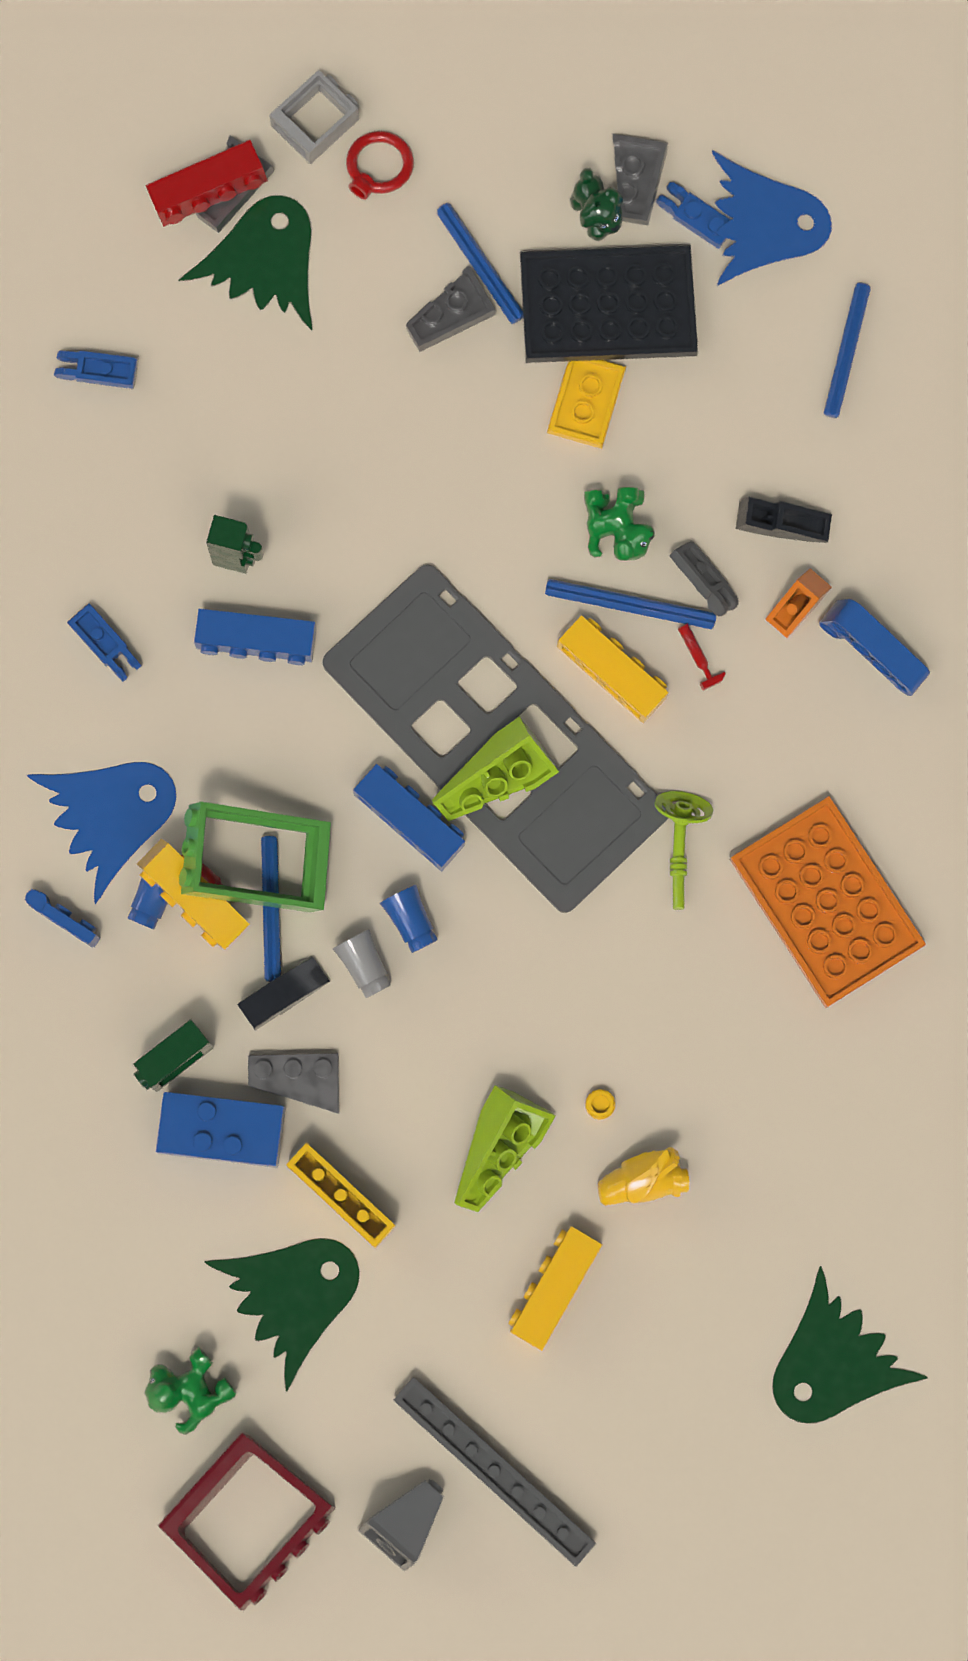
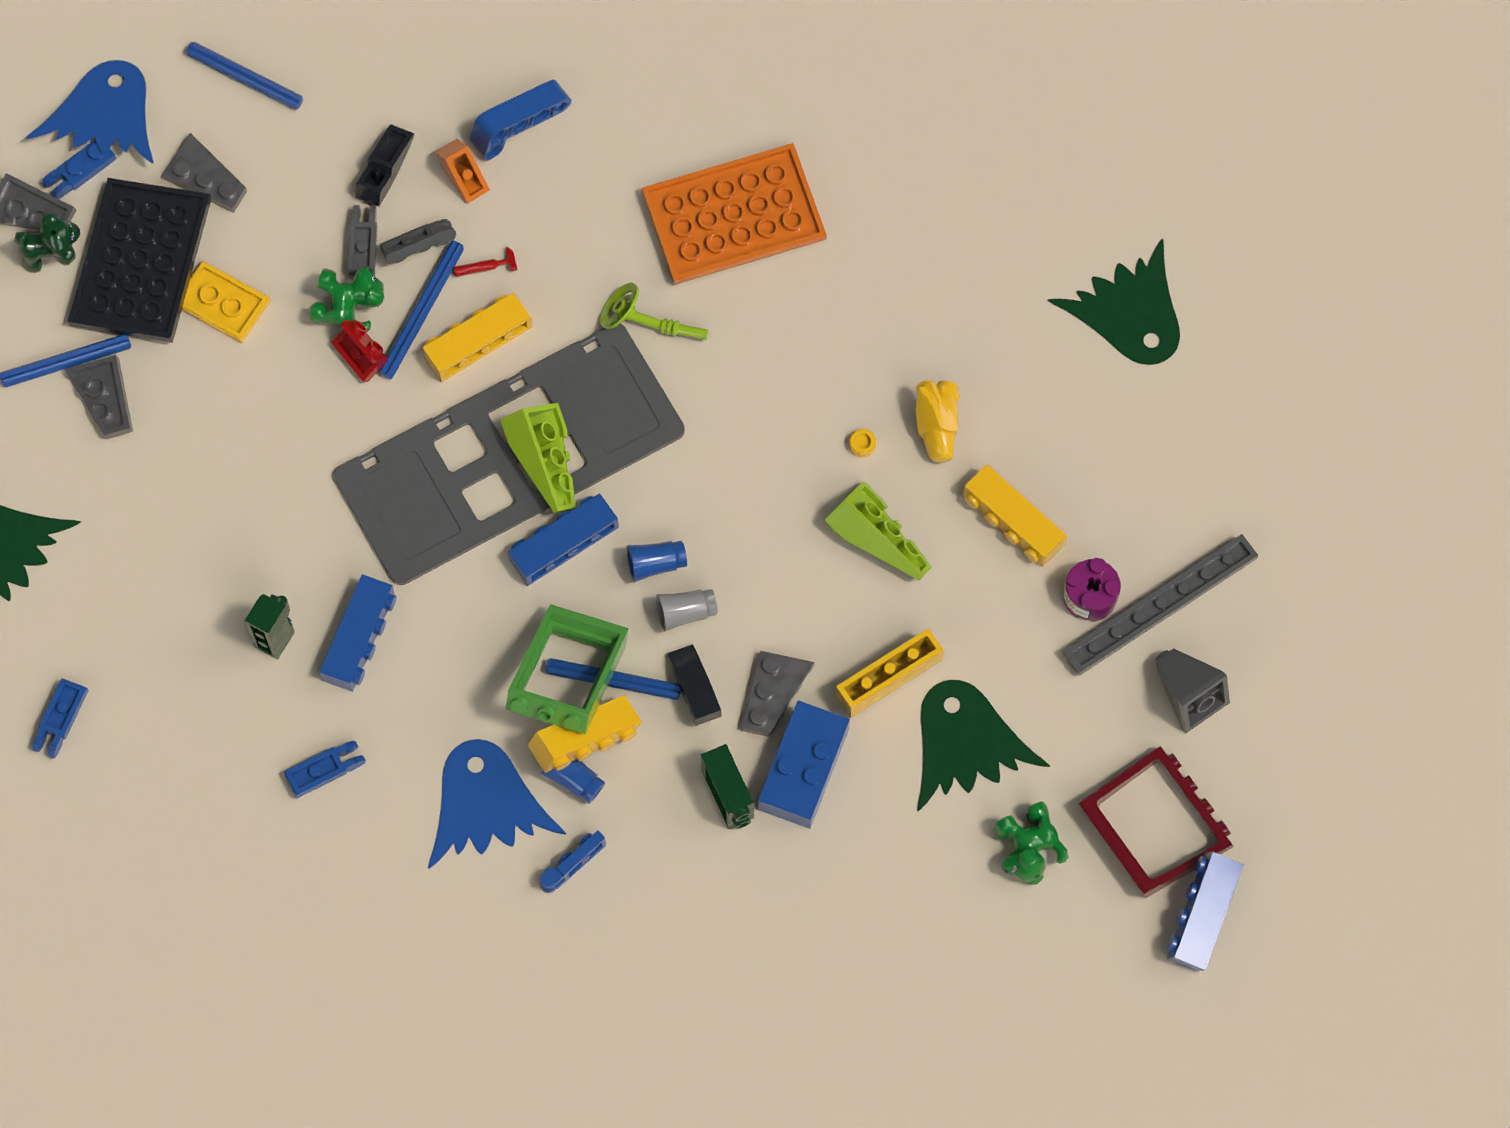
camera: 70 degrees left, 10 degrees down
none -> flat silver wing [164,133,247,213]
none -> red bracket [331,320,389,382]
none -> dark grey hinge [348,205,378,275]
none -> magenta brick [1063,557,1121,622]
none -> brick [1166,852,1243,971]

